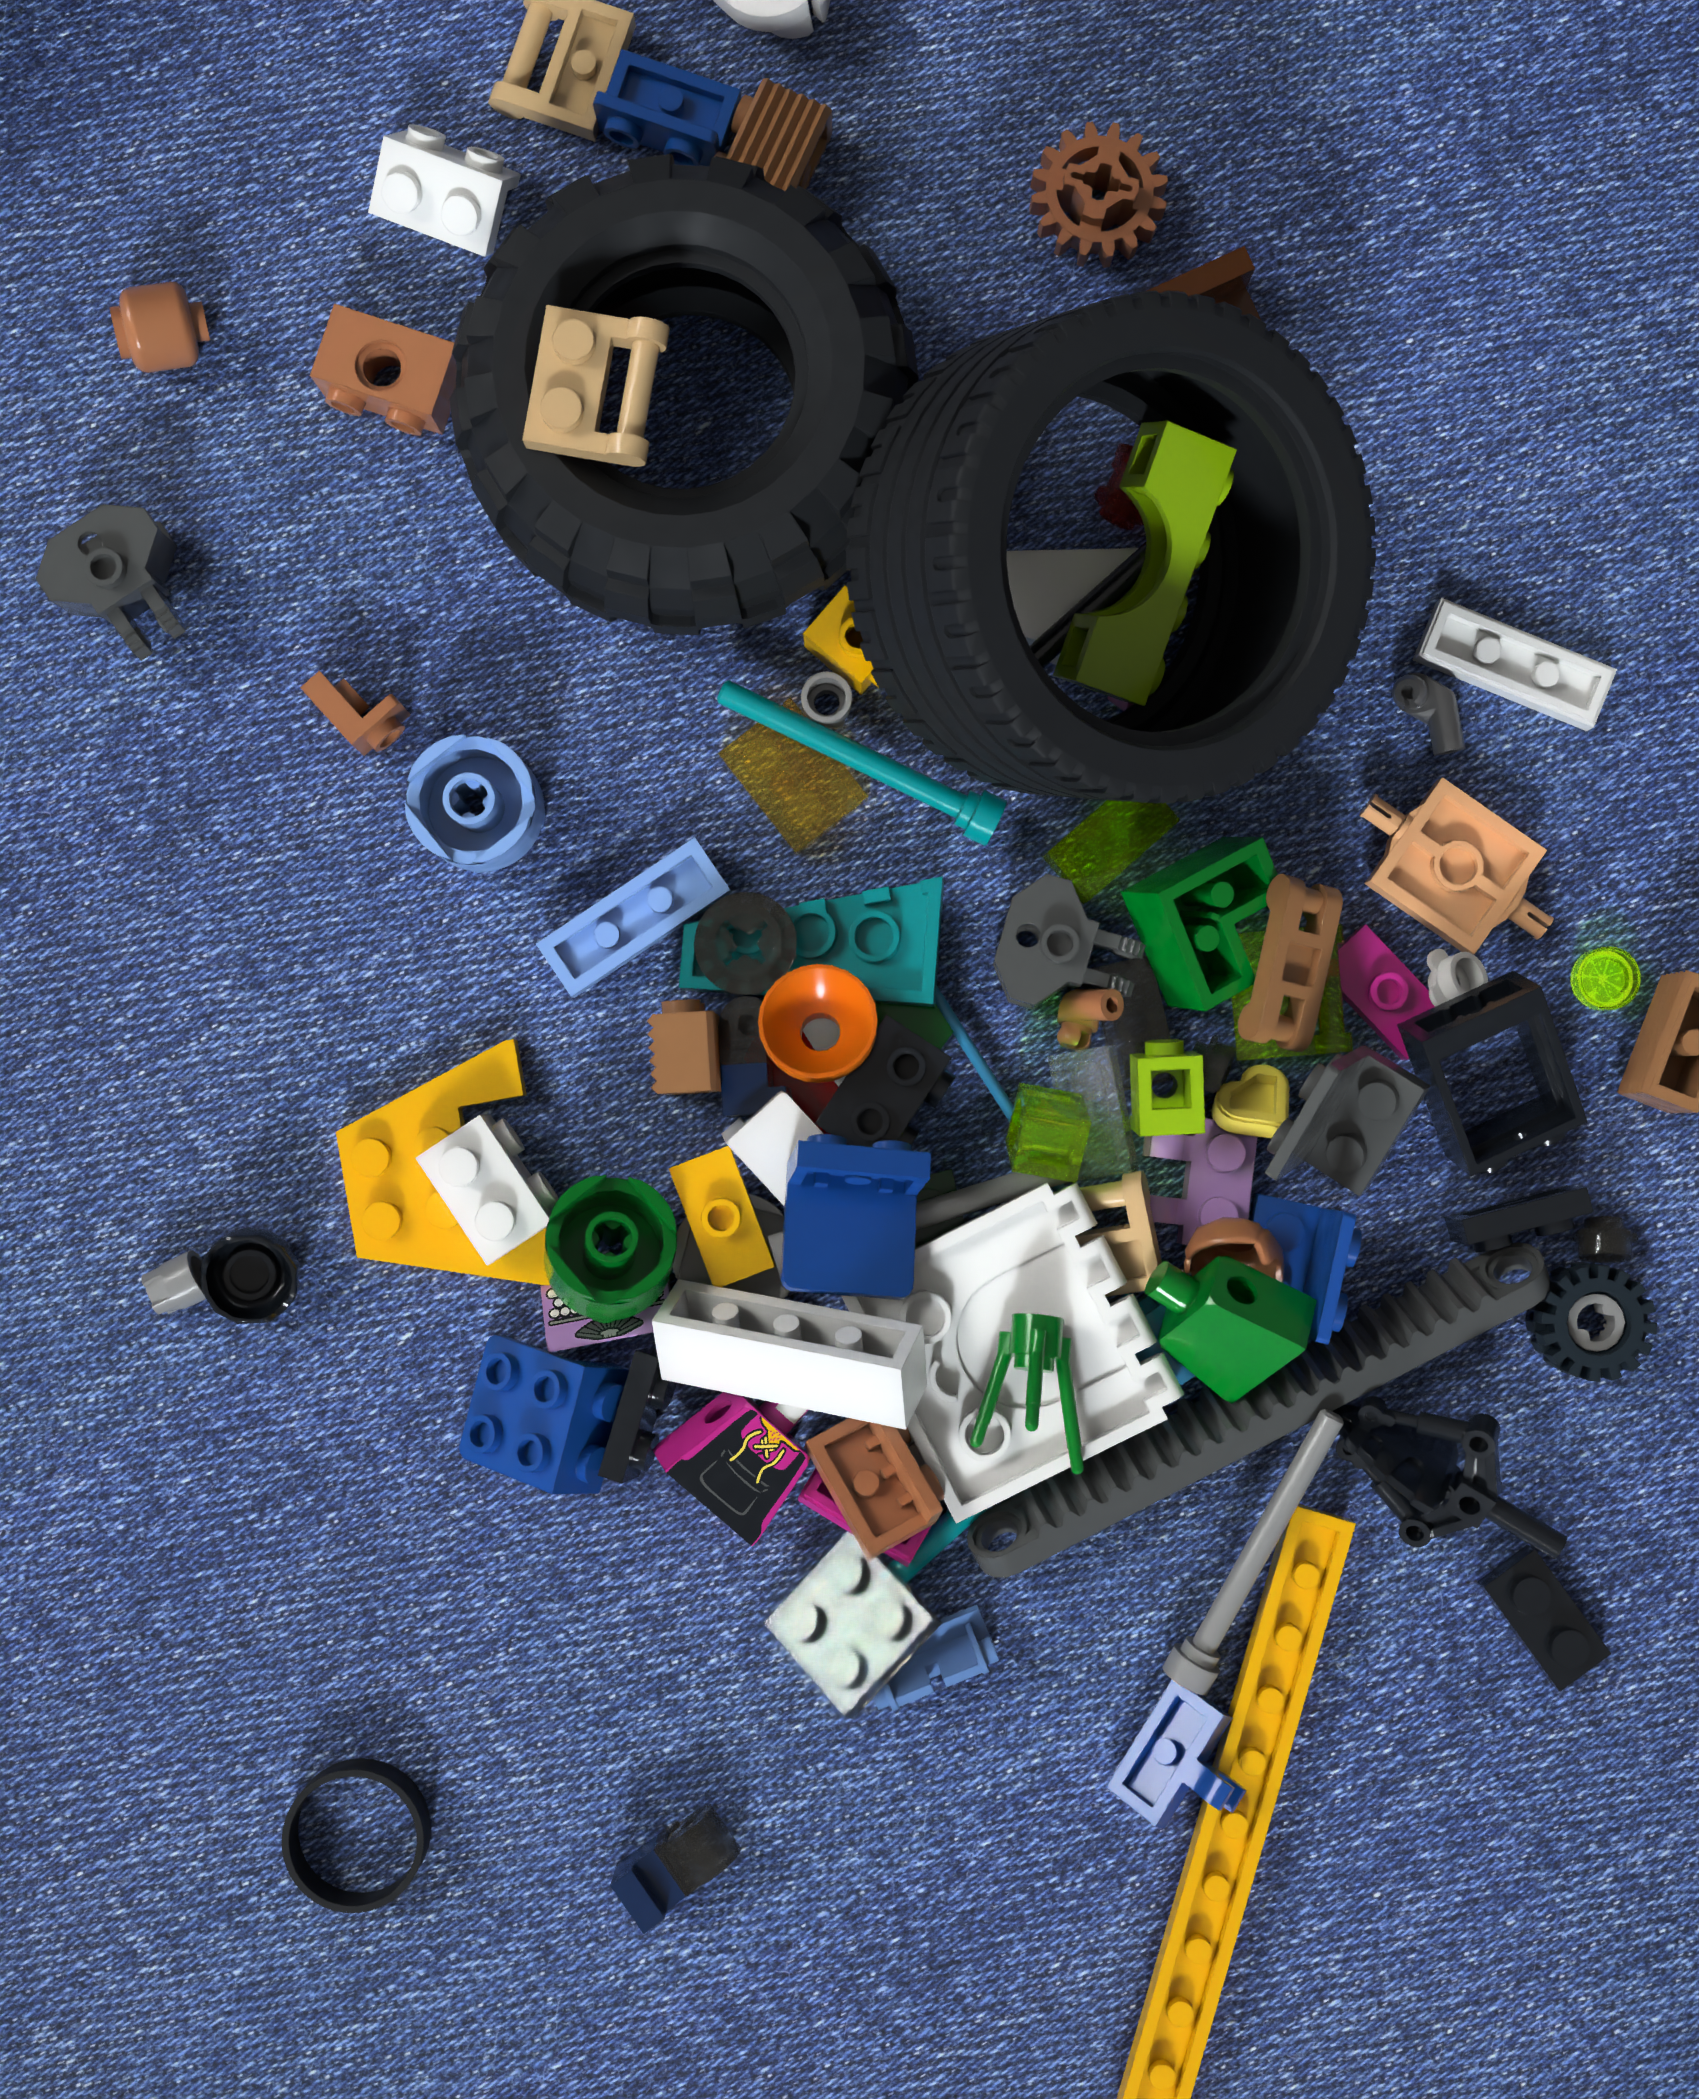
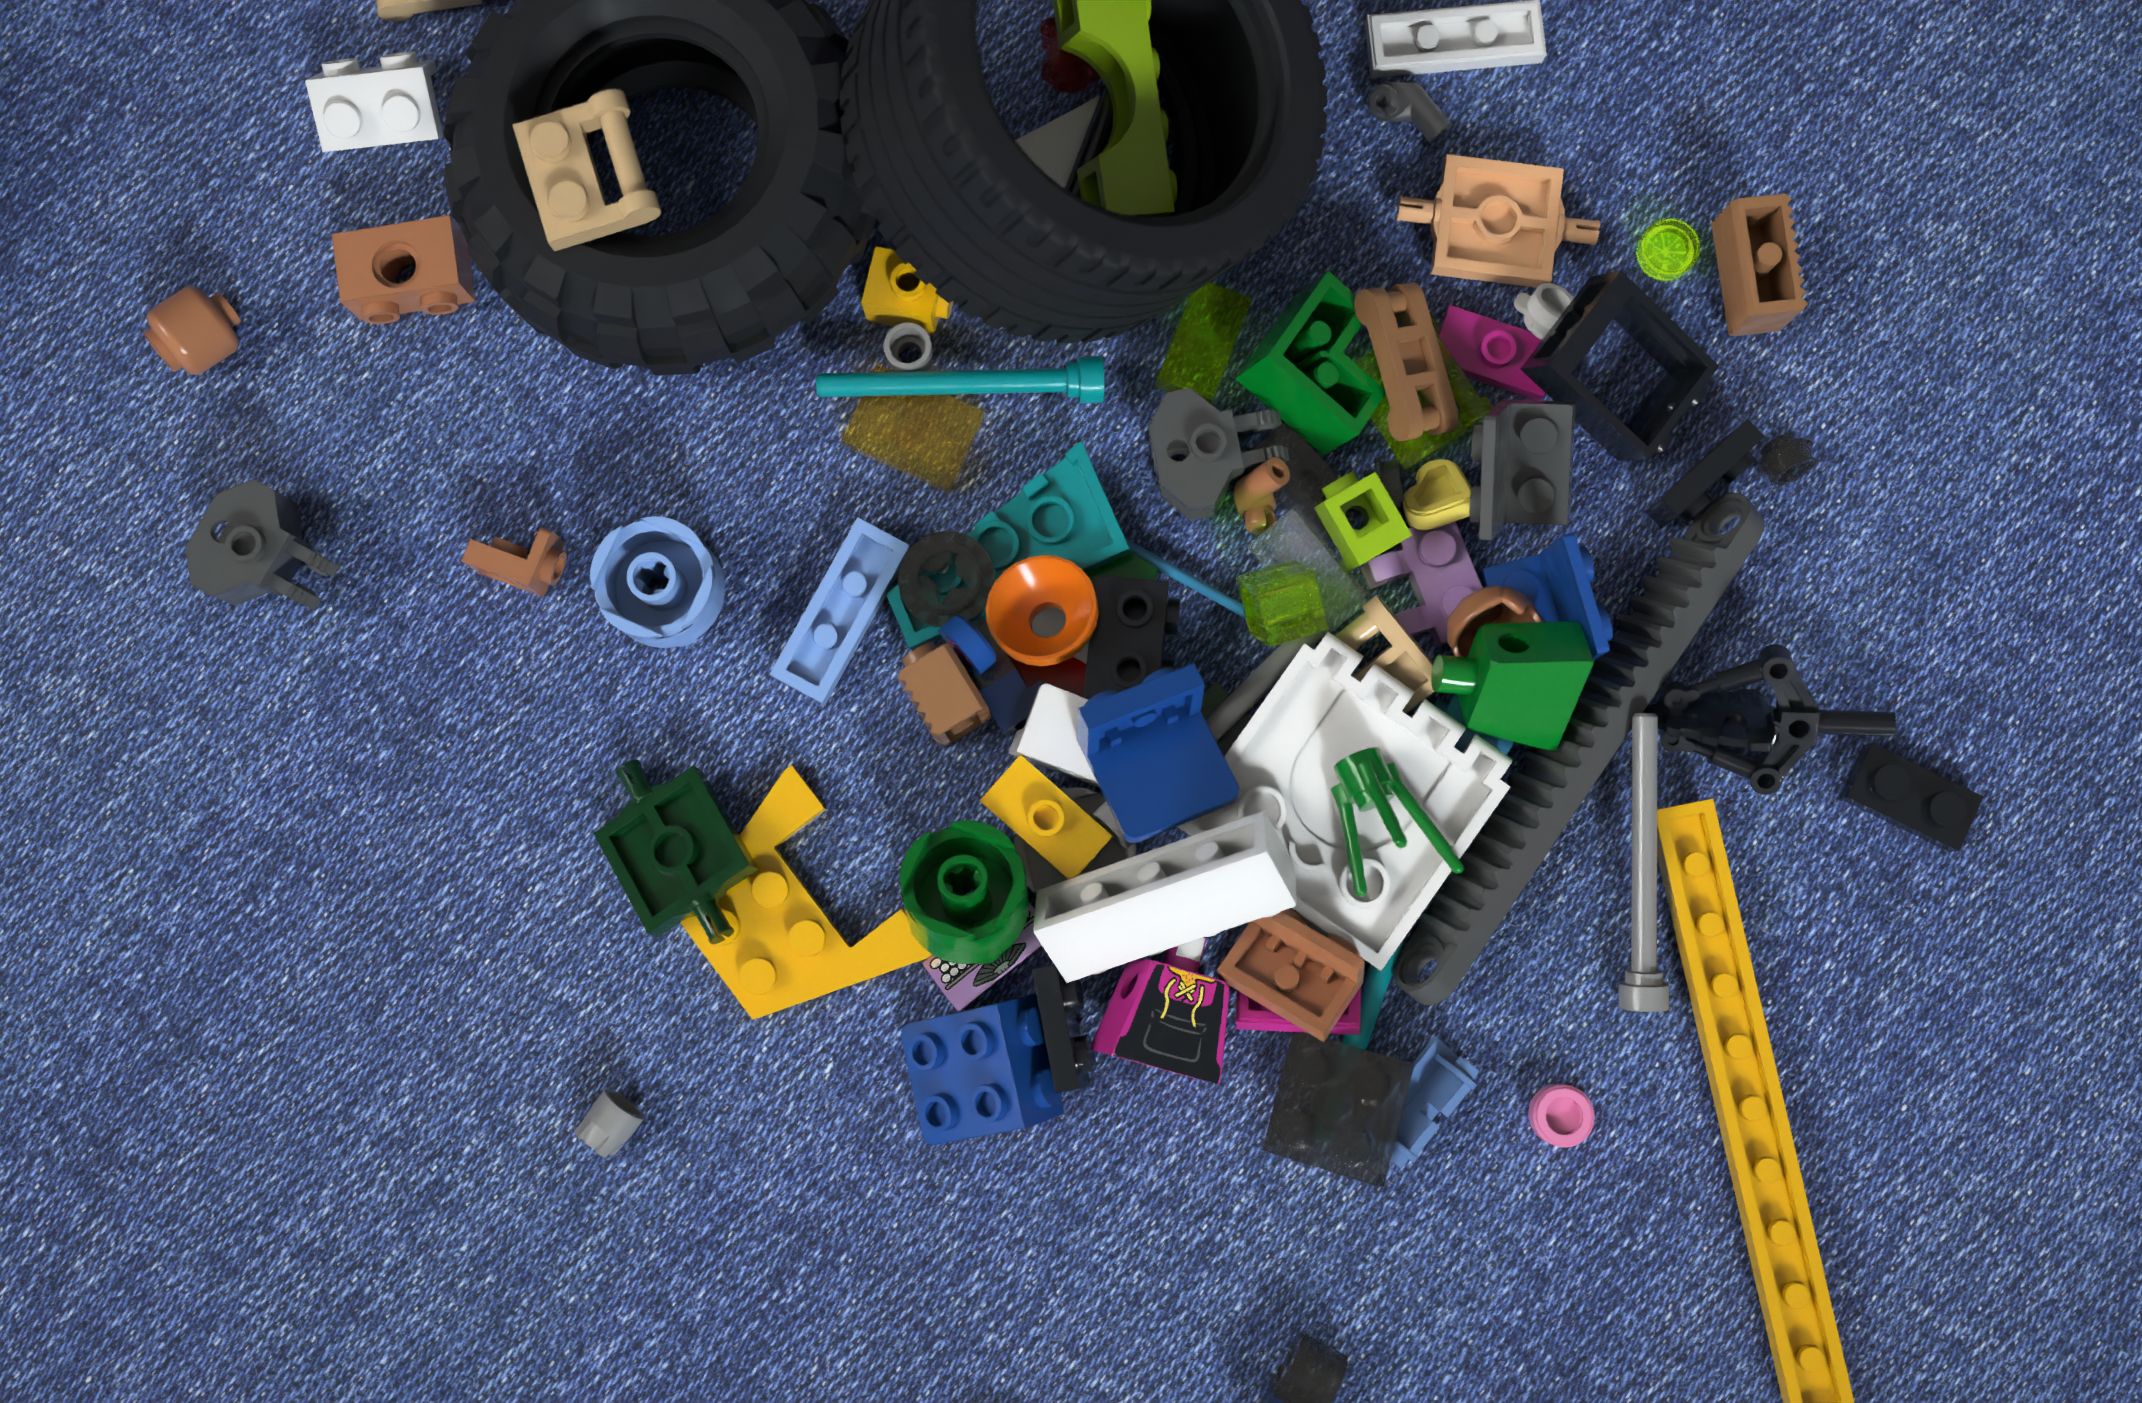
camera: 25 degrees left, 5 degrees down
black hair [200,1227,300,1324] -> none
white bracket [416,1115,559,1266] -> none
plate [1106,1680,1247,1828] -> none
black bush [1525,1262,1657,1382] -> none
none -> dark green plate [593,760,758,944]
none -> blue tile [939,615,997,676]
none -> bright pink tile [1528,1083,1595,1147]

